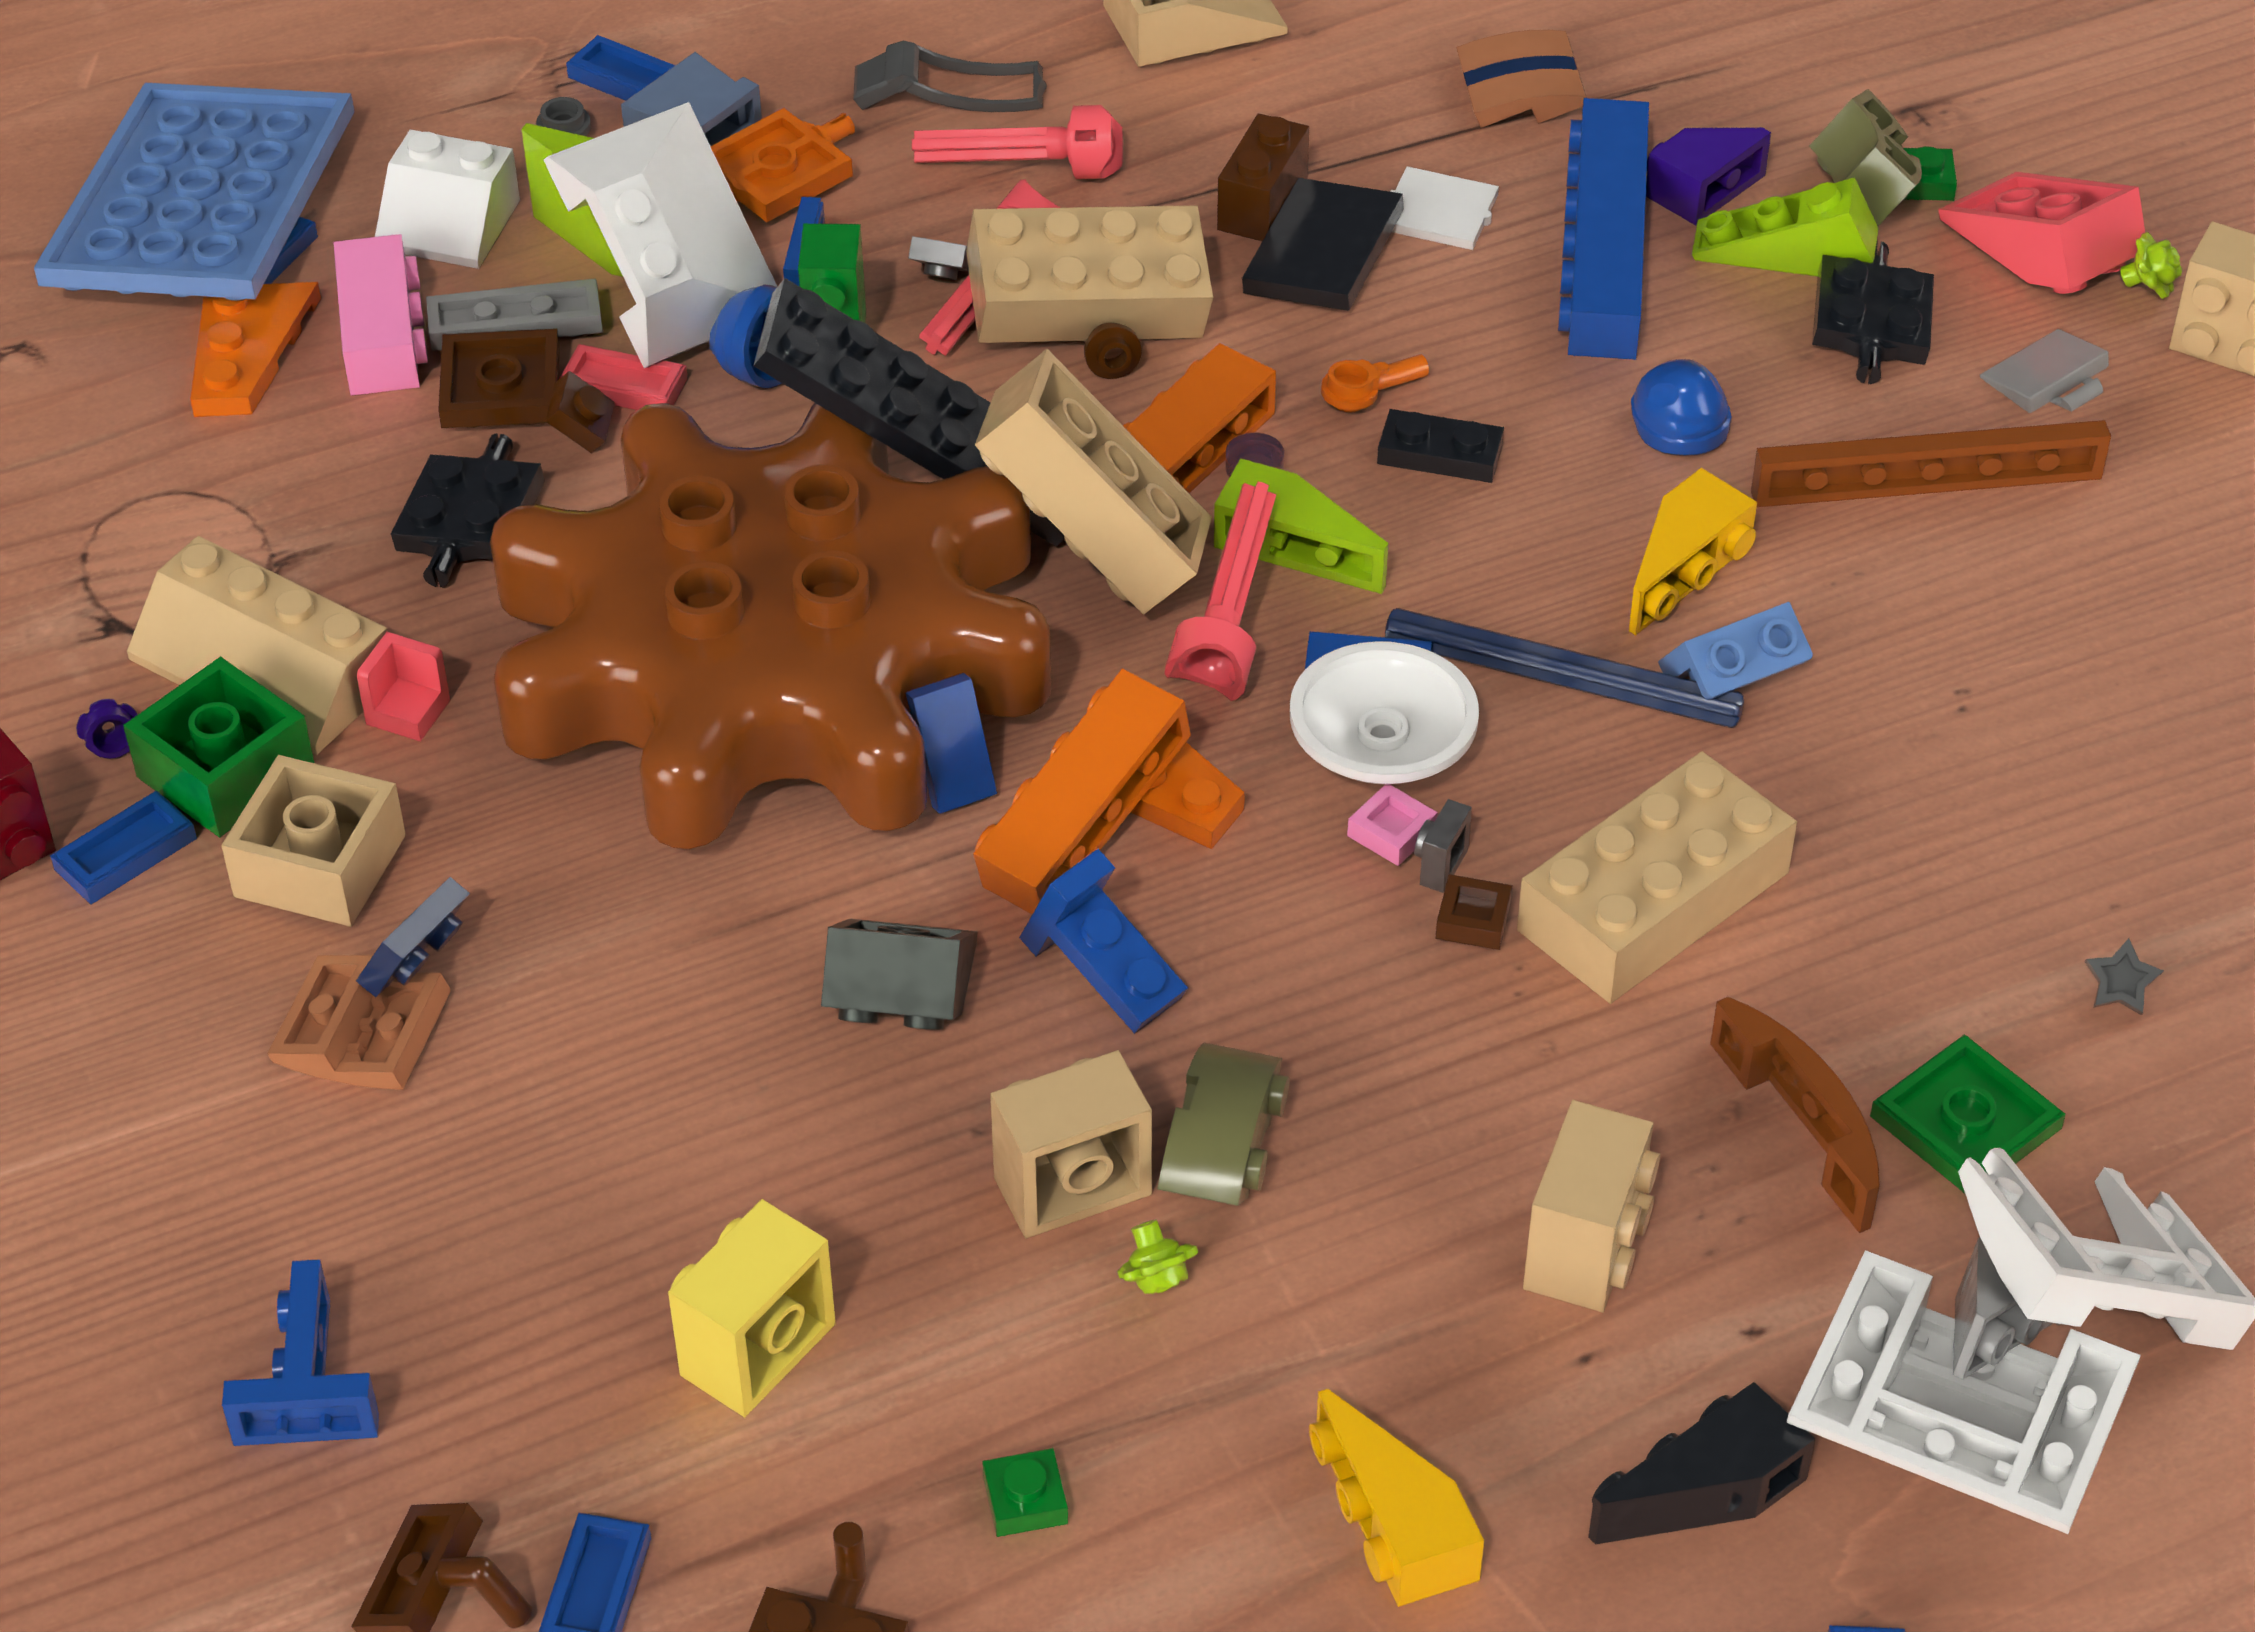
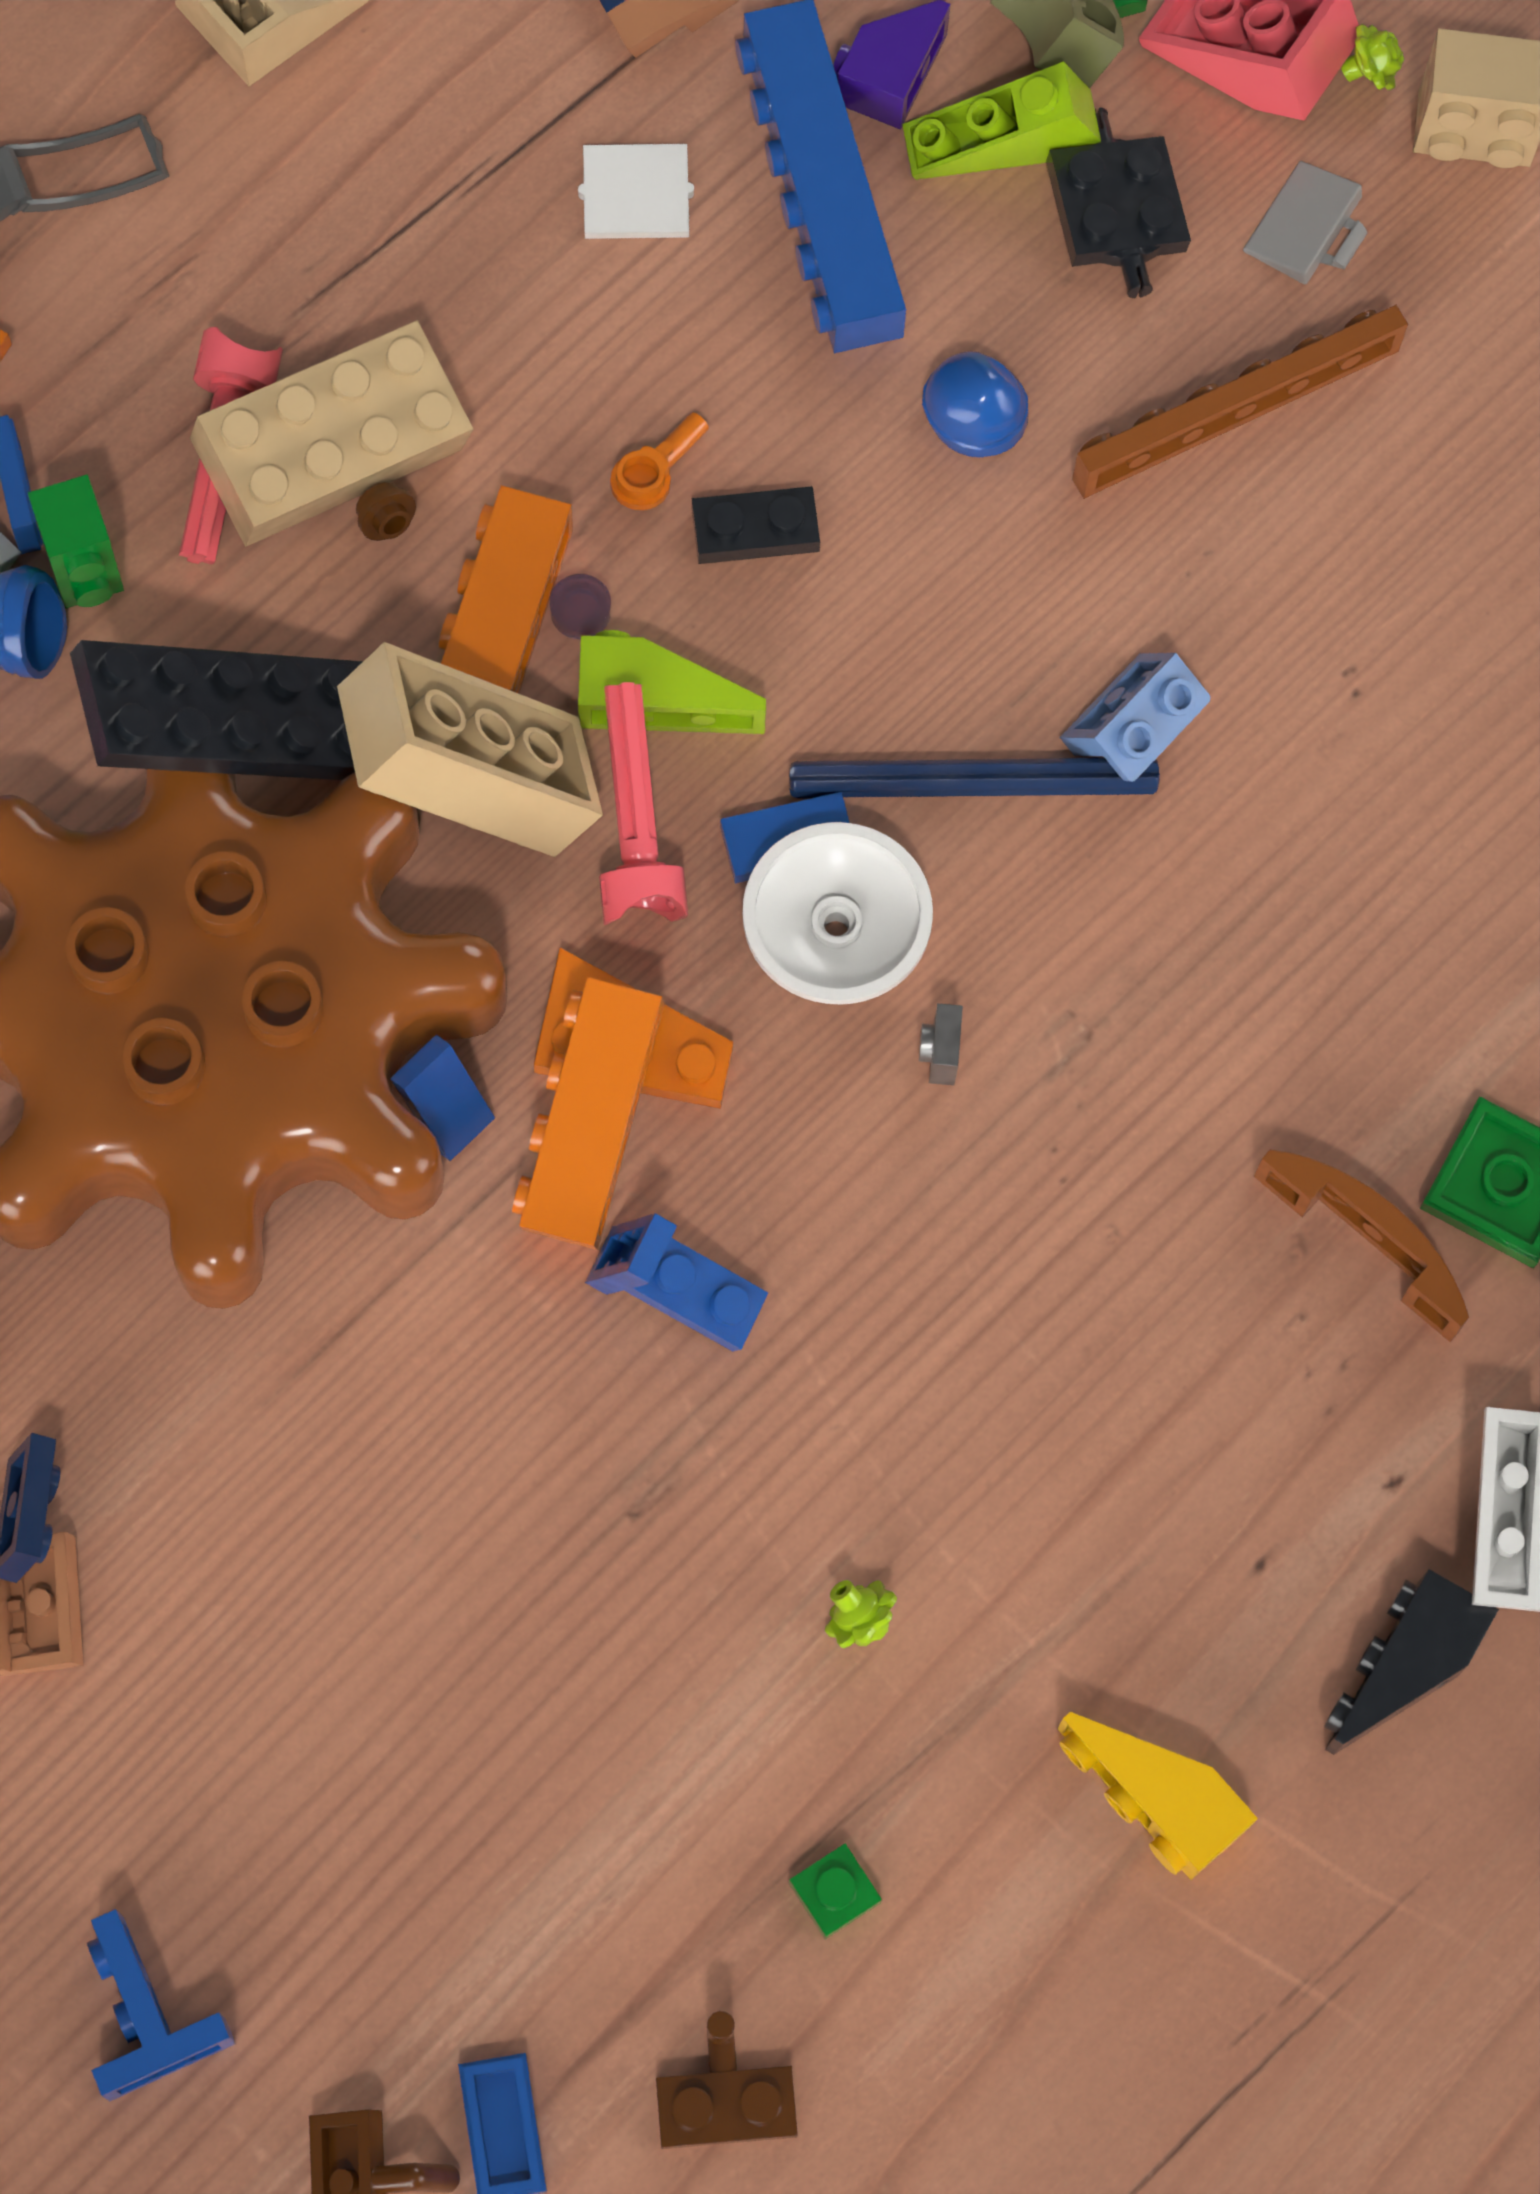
camera: 25 degrees left, 25 degrees up
light yellow brick [668,1199,836,1418] -> none
pearl dark grey slope [821,919,978,1030] -> none
flat silver plate [908,236,969,280] -> none
coral piece [912,105,1123,179] -> none
tan brick [990,1050,1152,1239] -> none
olive brick [1157,1043,1290,1206] -> none
reddish brown brick [1217,113,1309,241] -> none
black tile [1242,178,1404,311] -> none
bright pink plate [1347,784,1438,866] -> none
reddish brown plate [1435,874,1513,950] -> none
tan brick [1517,751,1797,1004] -> none
tan brick [1523,1100,1660,1313] -> none
yellow slope [1629,467,1757,636] -> none

